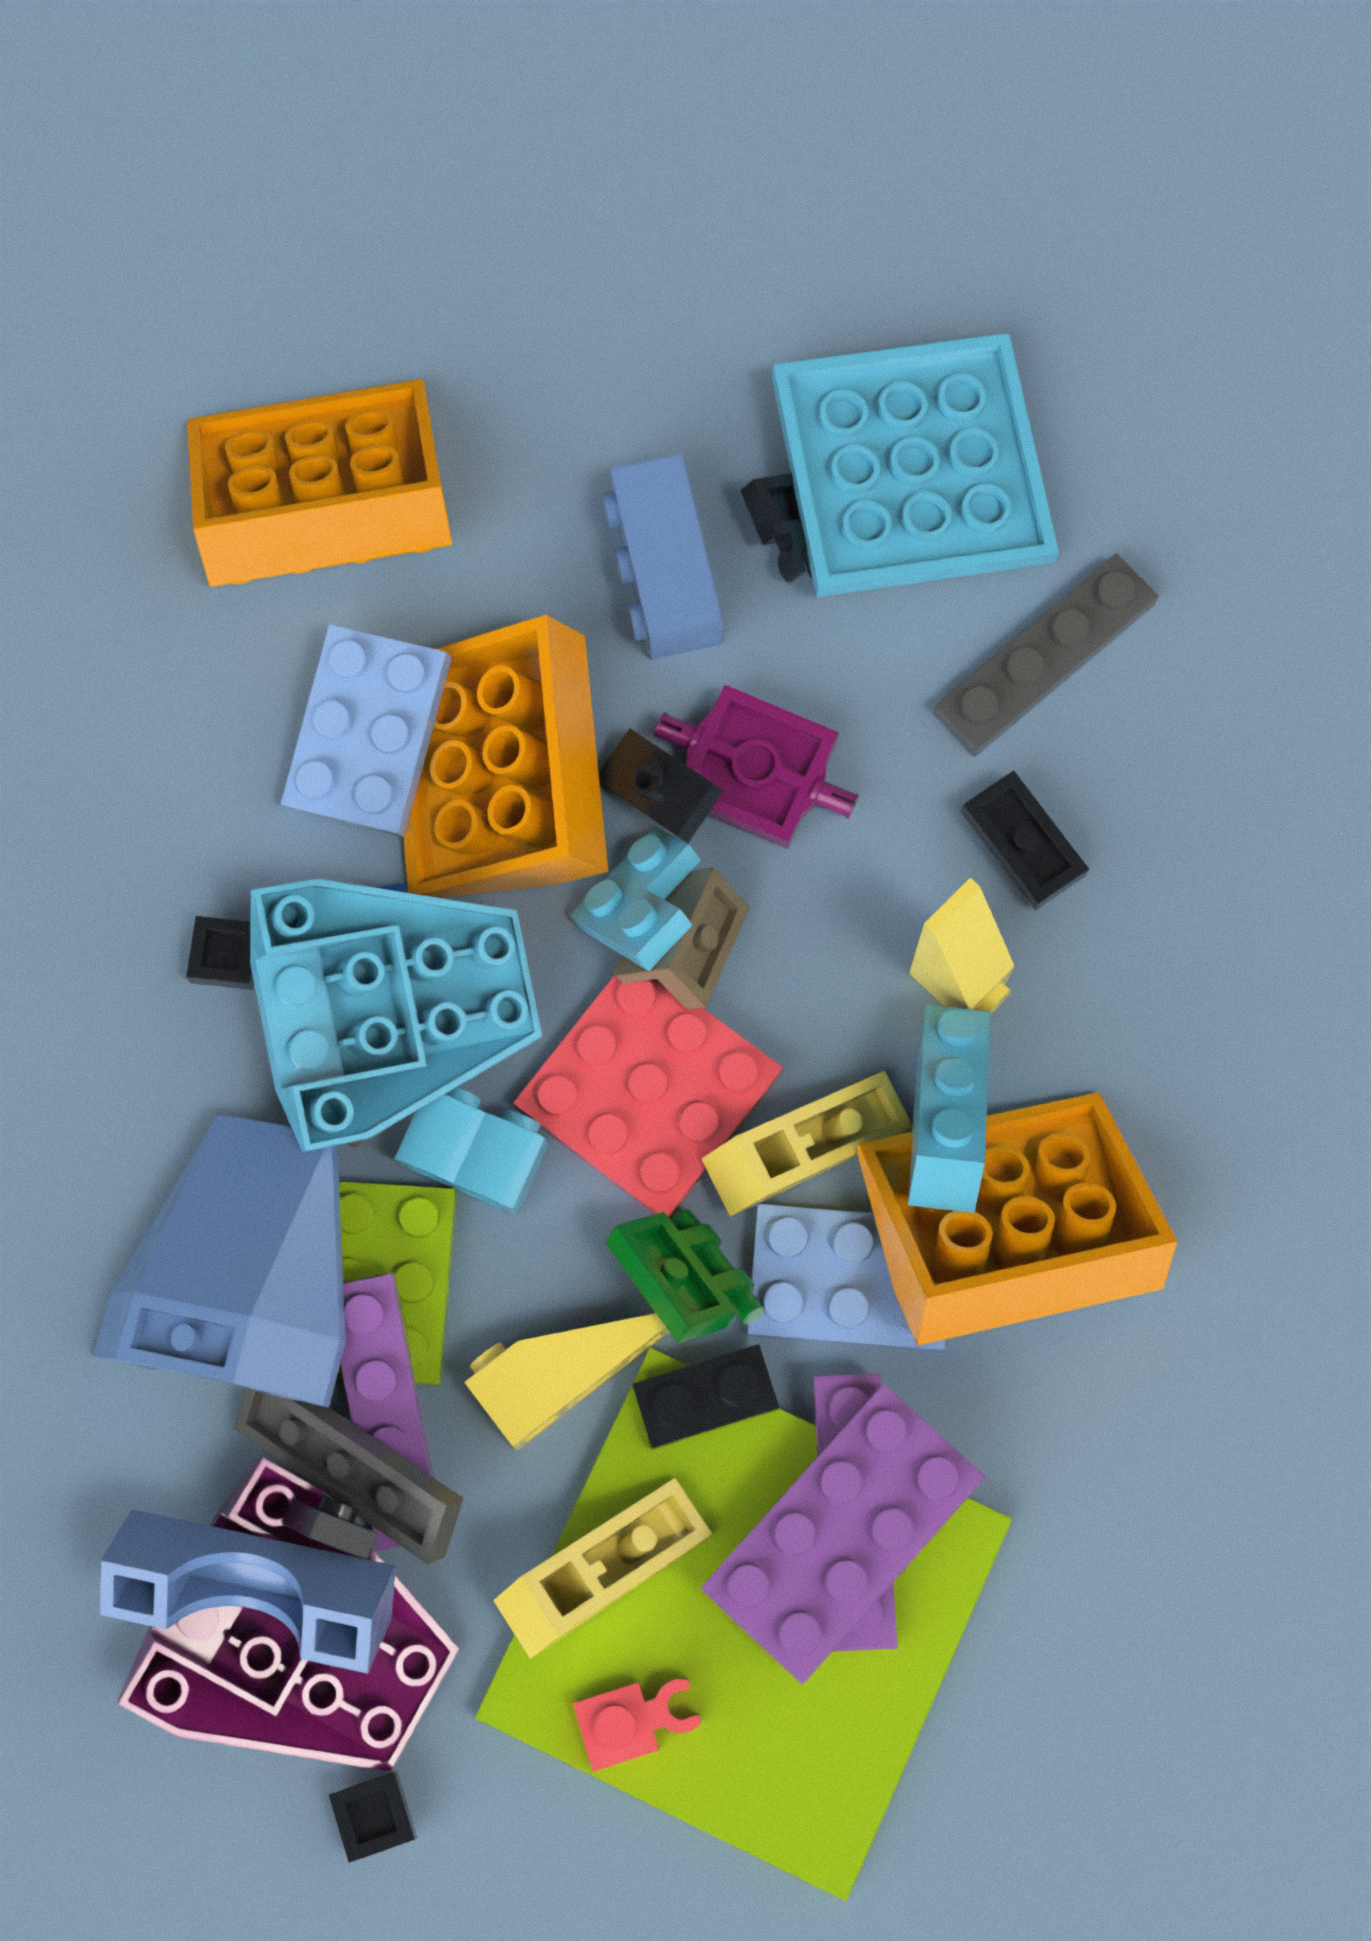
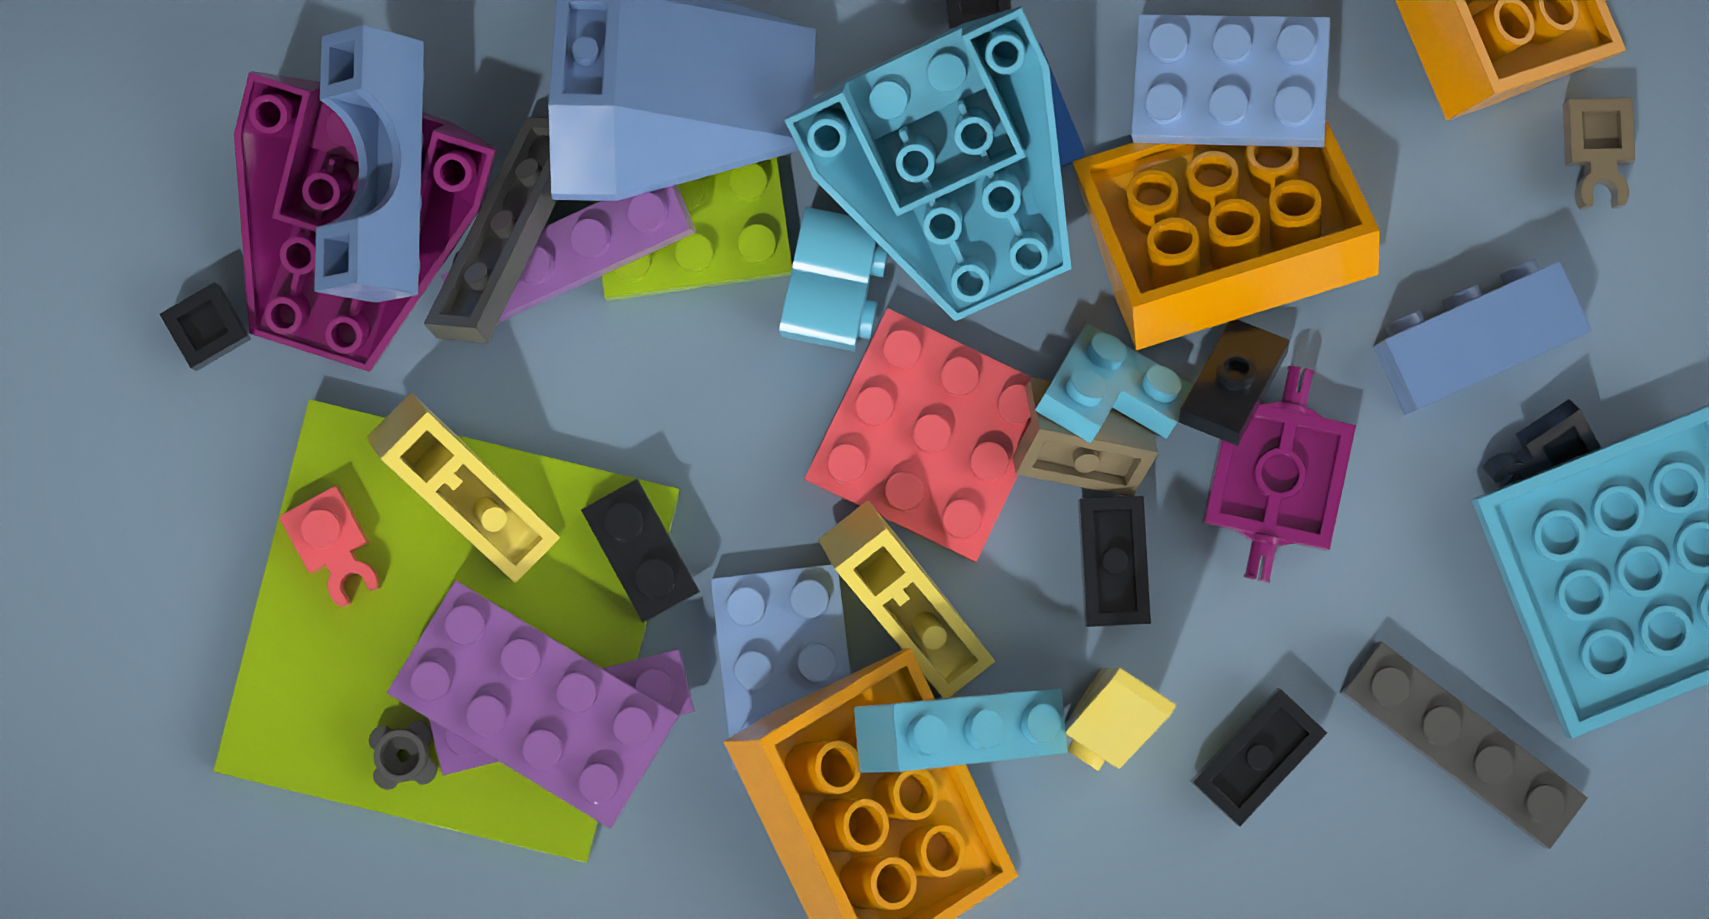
camera: 75 degrees right, 10 degrees up
black plate [282,1495,378,1560] -> none
light yellow slope [464,1313,669,1451] -> none
green plate [605,1209,764,1344] -> none
none -> dark grey plate [369,721,438,790]
none -> black plate [1078,496,1151,627]
none -> dark tan plate [1563,97,1635,210]

